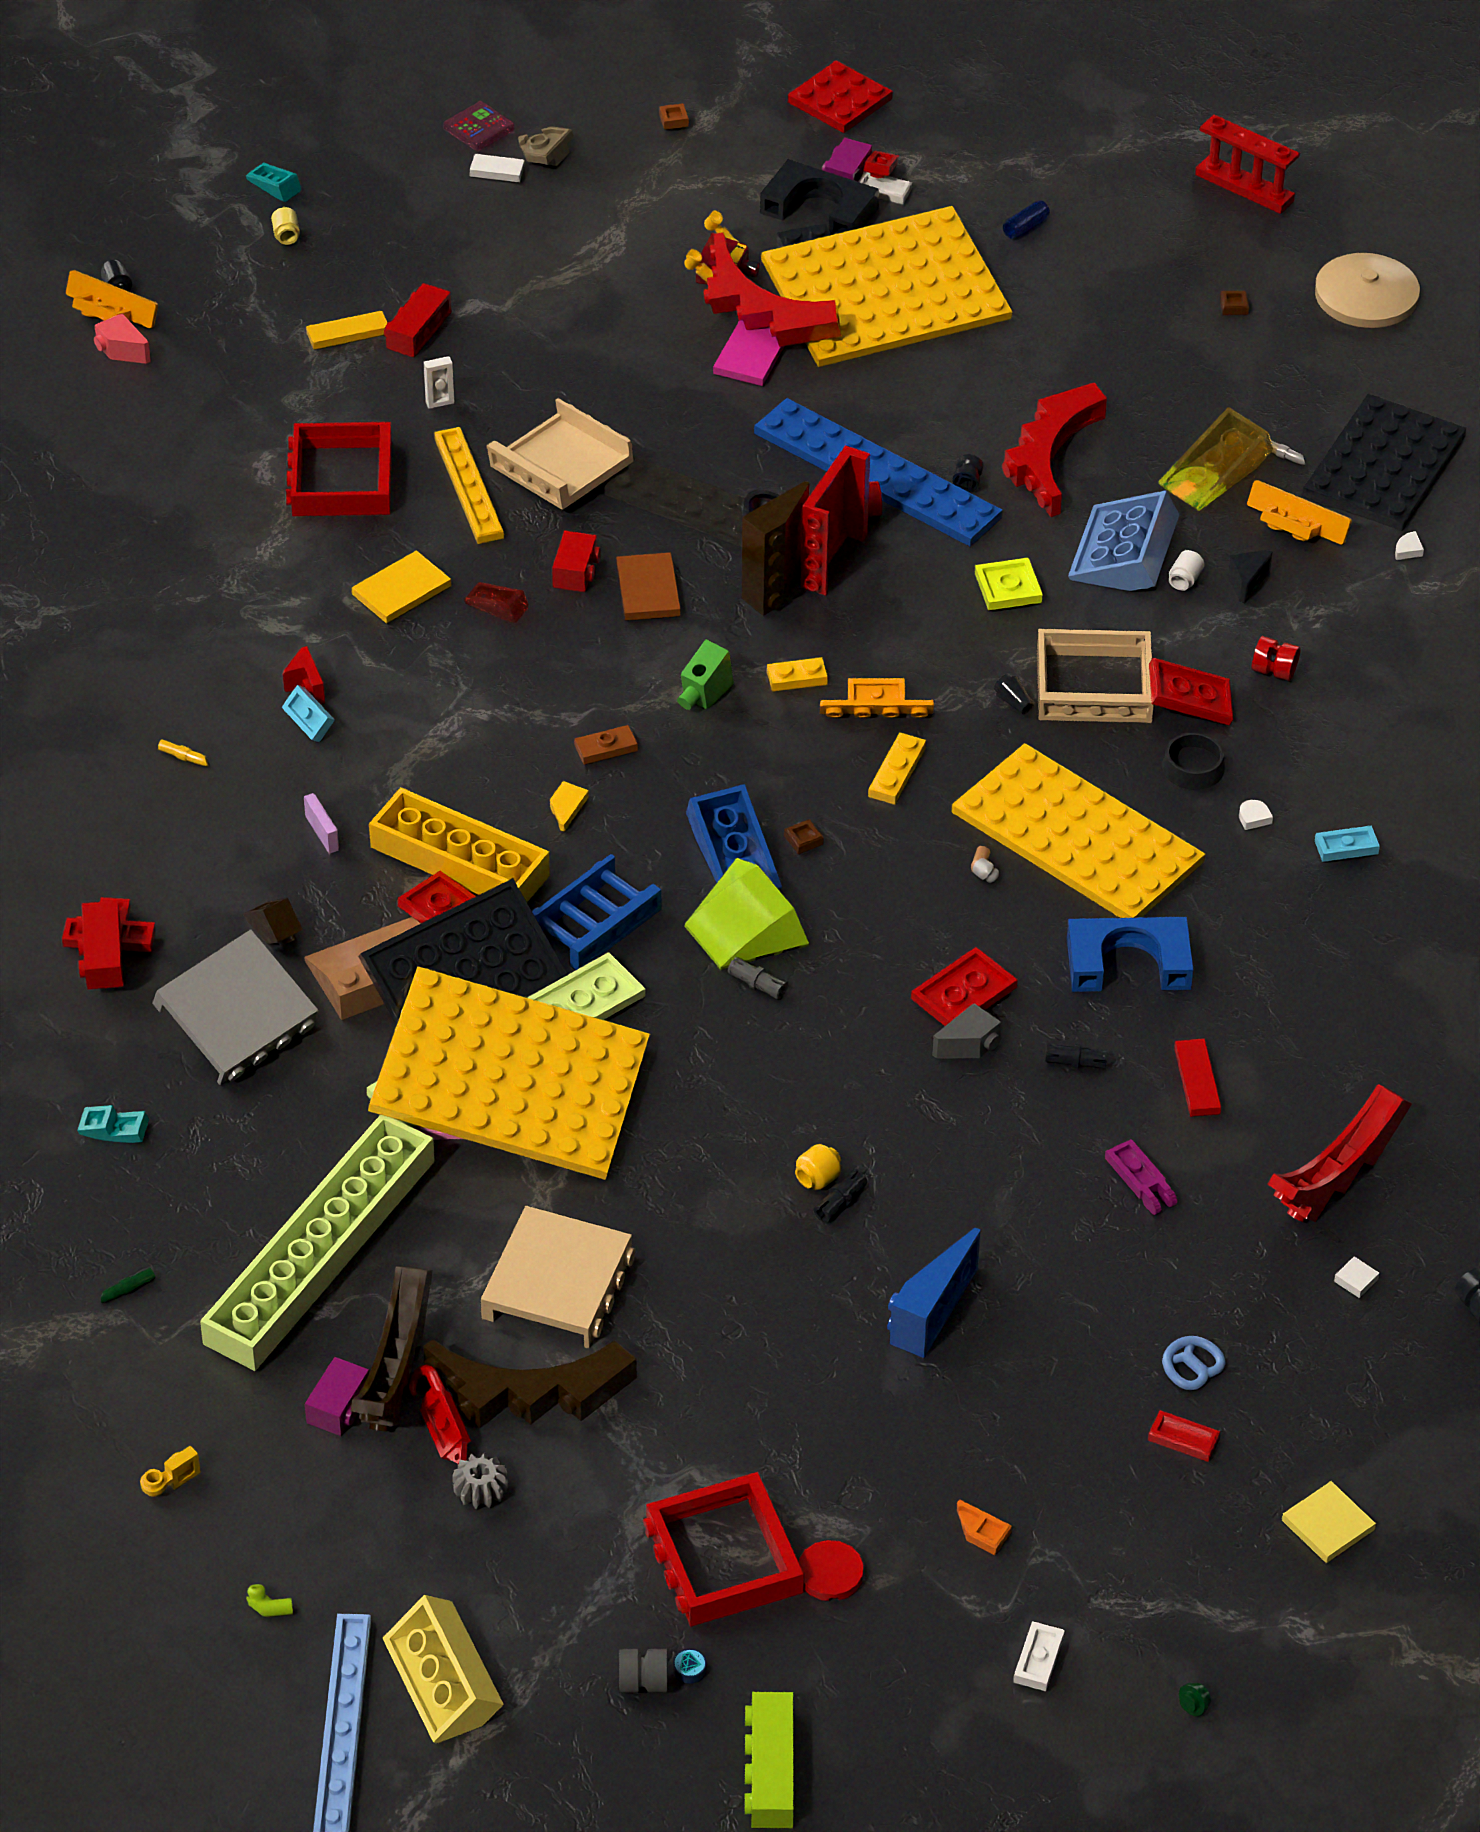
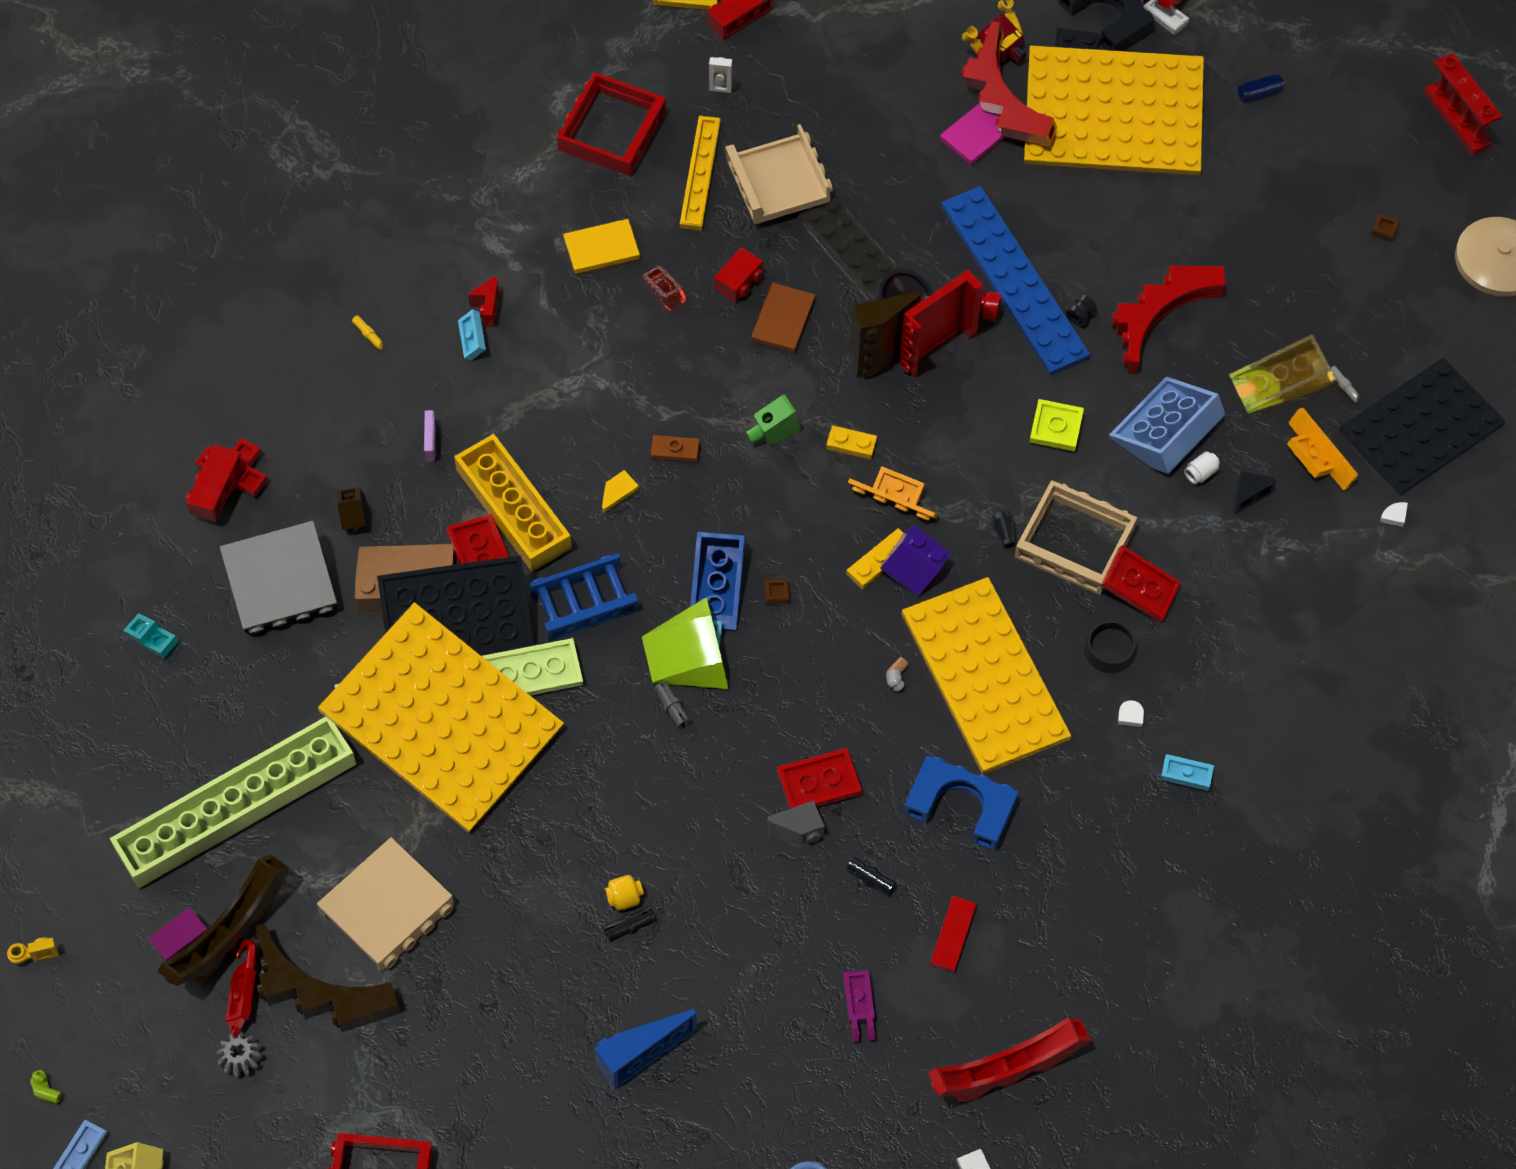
camera: 25 degrees right, 15 degrees up
dark green piece [101,1268,156,1303] -> none
red wheel [1251,636,1301,681] -> none
none -> dark purple slope [880,525,951,596]

